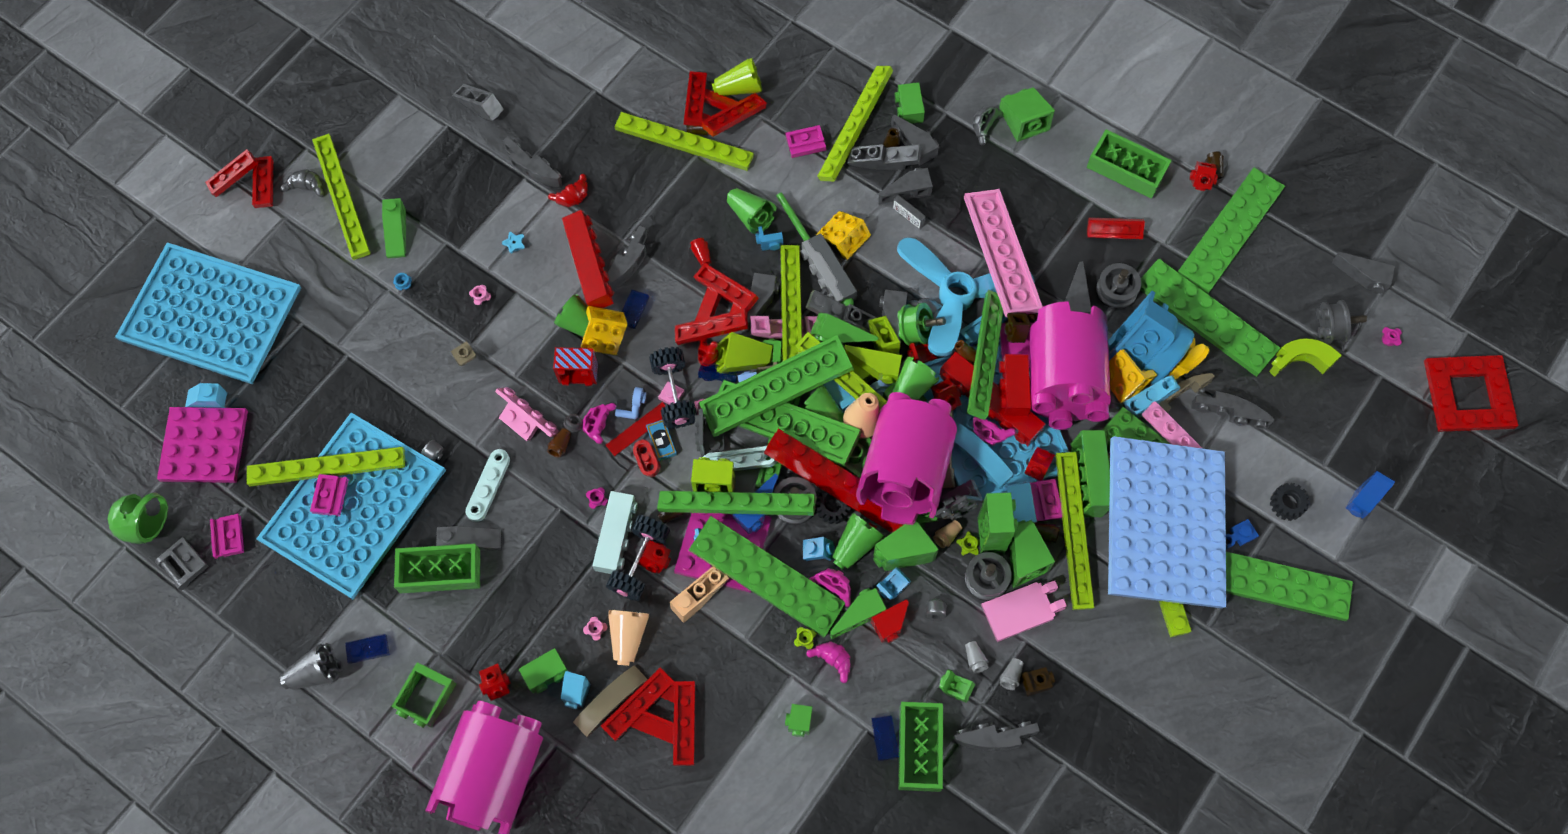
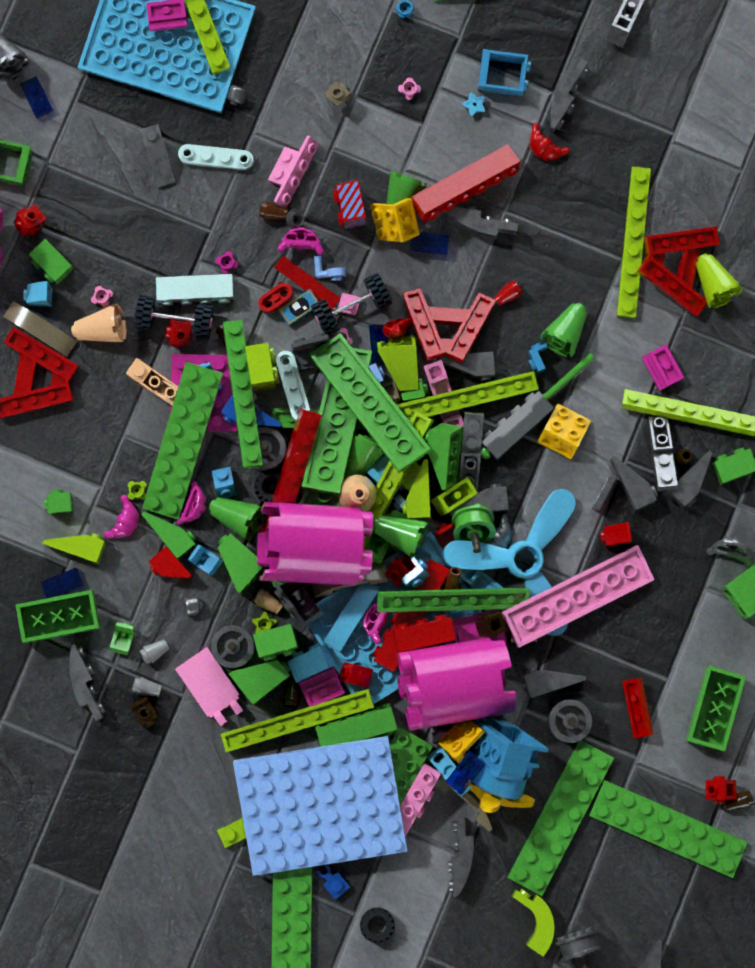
camera: 75 degrees right, 15 degrees up
bright green brick [394,544,480,593] -> none
none -> lime slope [42,533,106,564]
none -> dark azure bracket [401,556,430,590]
none -> clear blue plate [446,750,486,795]
none -> dark azure window [478,49,531,97]
none -> red slope [600,522,632,547]

